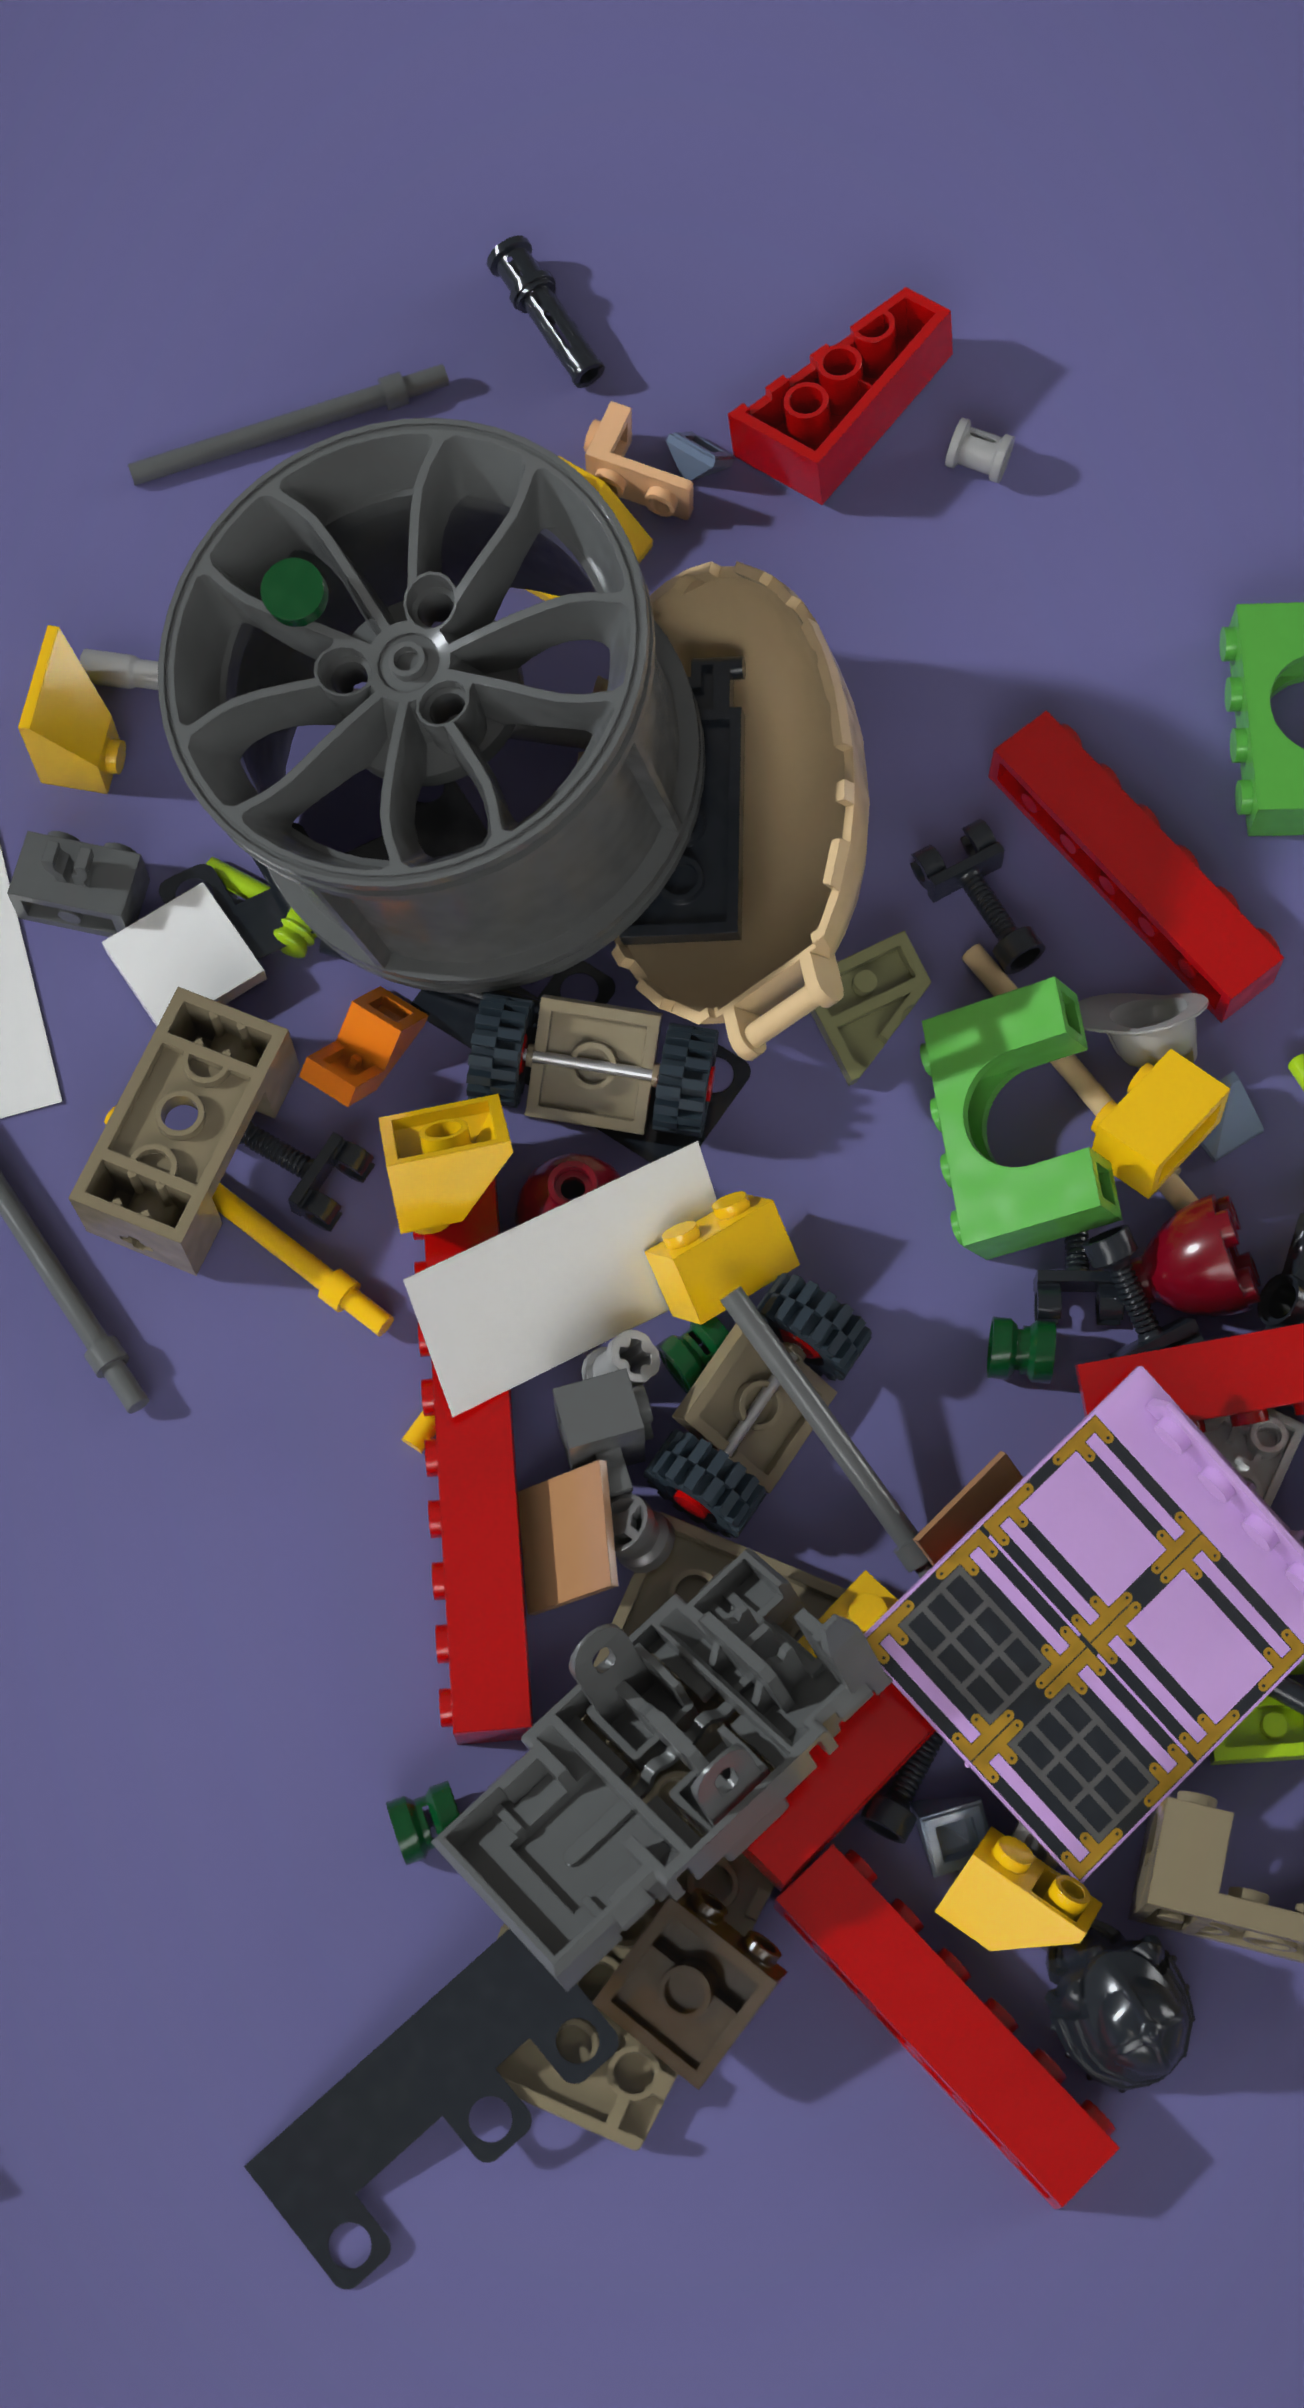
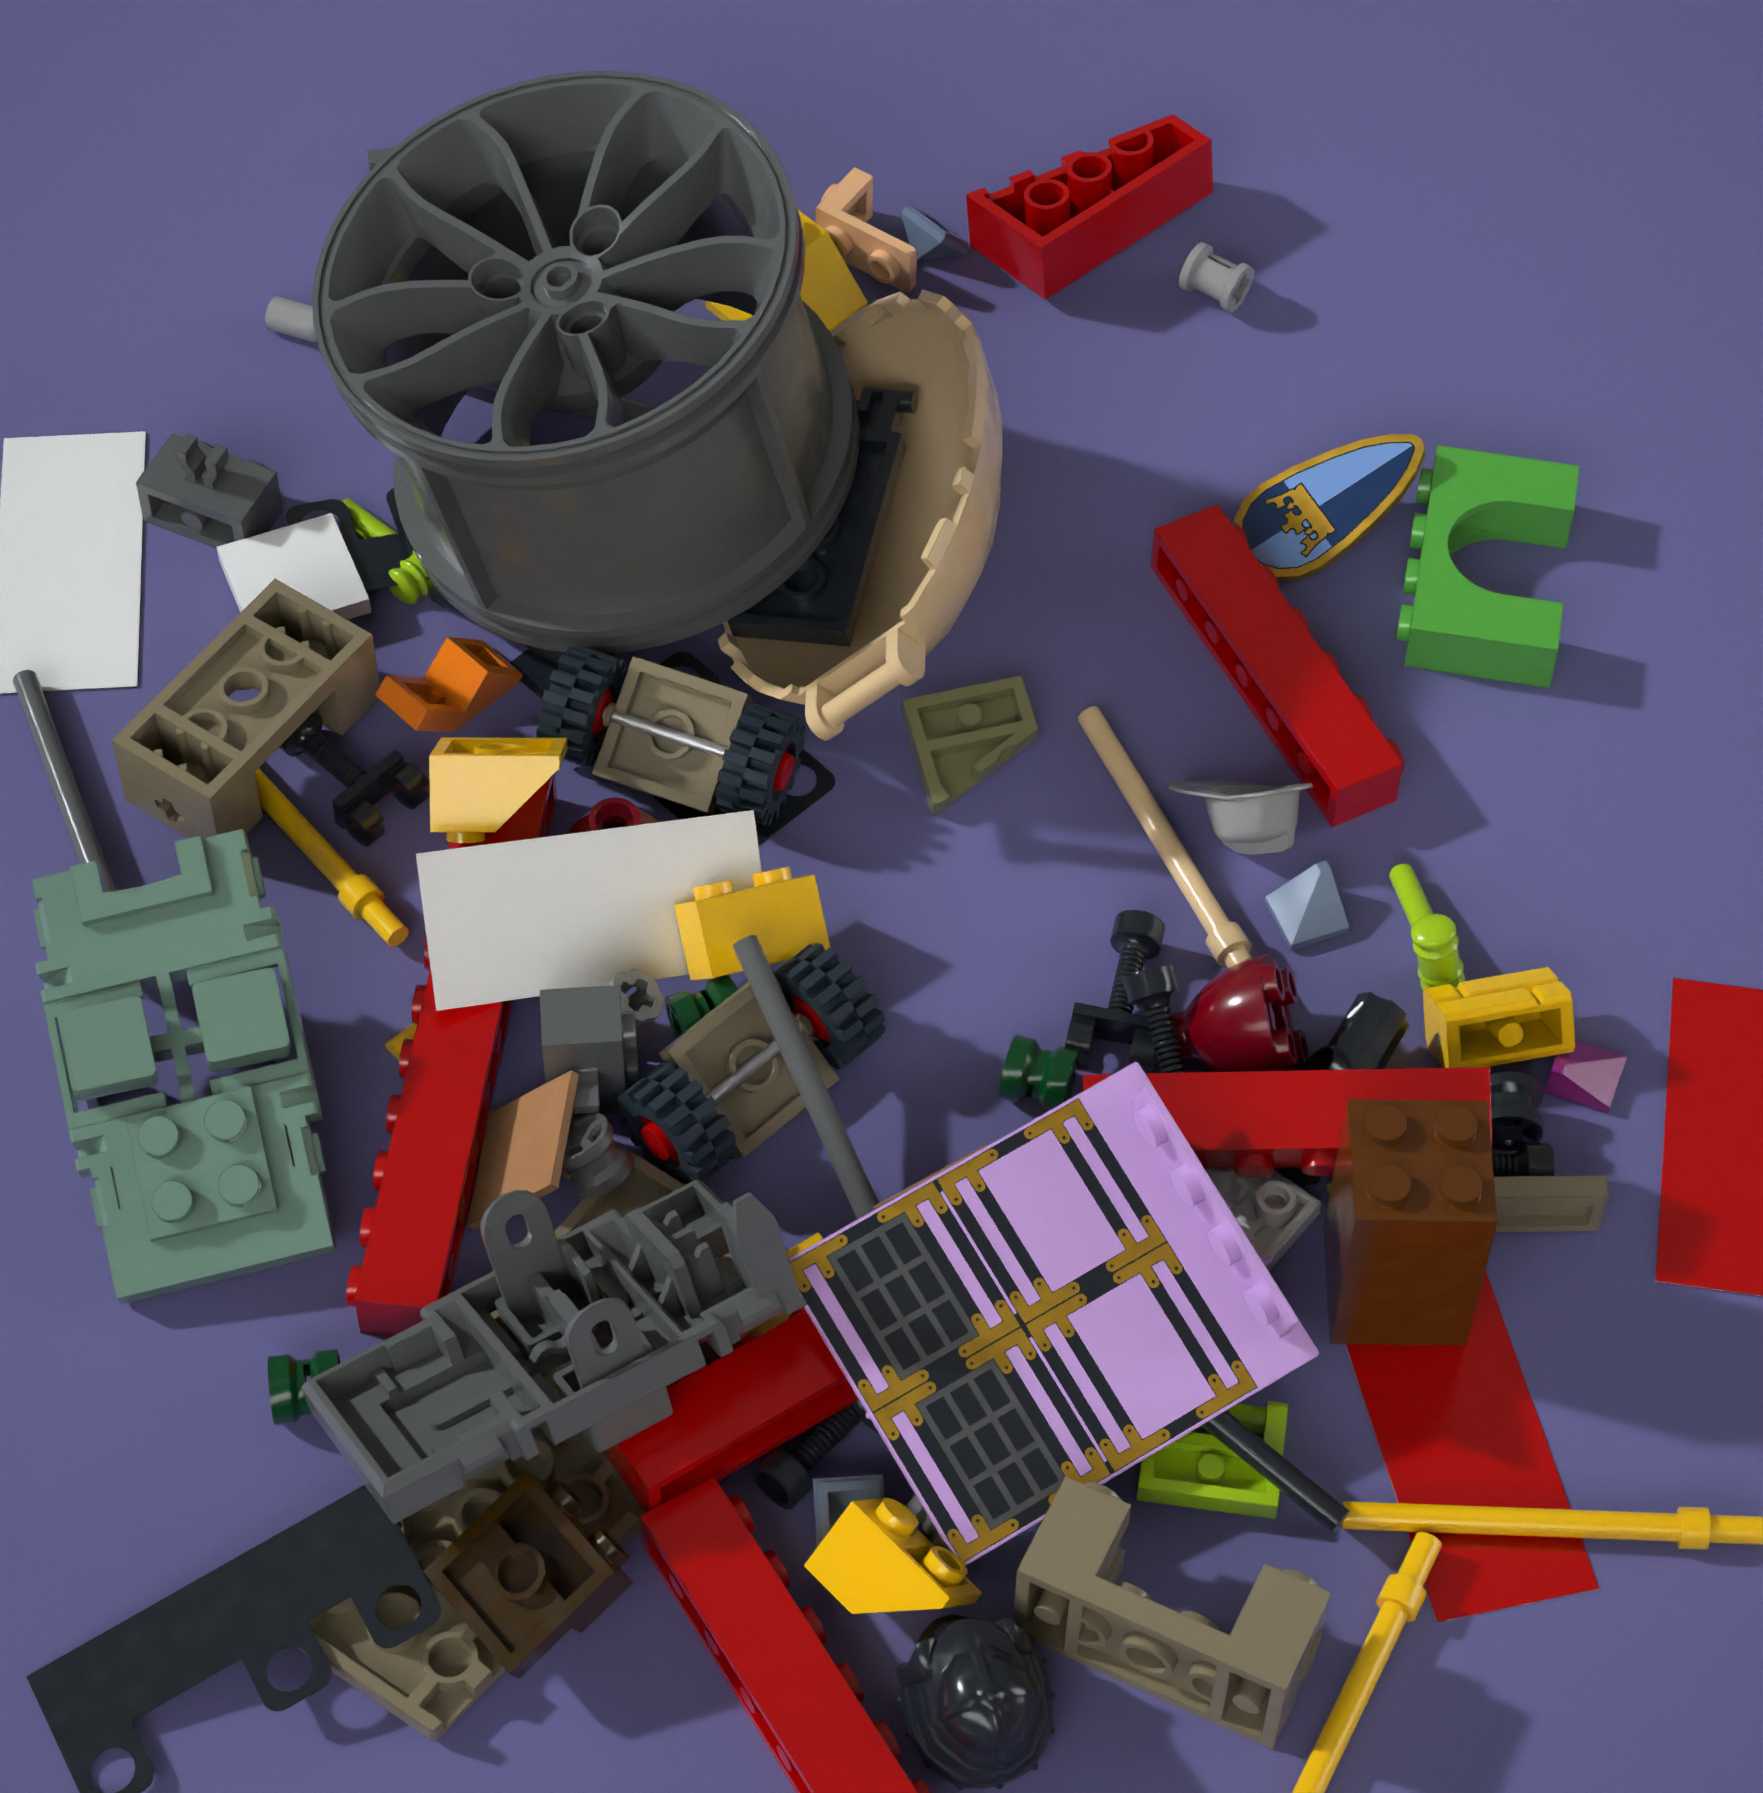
camera: 10 degrees right, 15 degrees down
yellow slope [18,625,126,794] -> none
dark green tile [261,558,329,627] -> none
black pin [486,235,605,388] -> none
black bar [910,819,1045,974] -> none
bright green arch [920,977,1122,1260] -> none
yellow brick [1091,1049,1230,1199] -> none
none -> sand green piece [31,829,337,1304]
none -> shield [1234,434,1426,582]

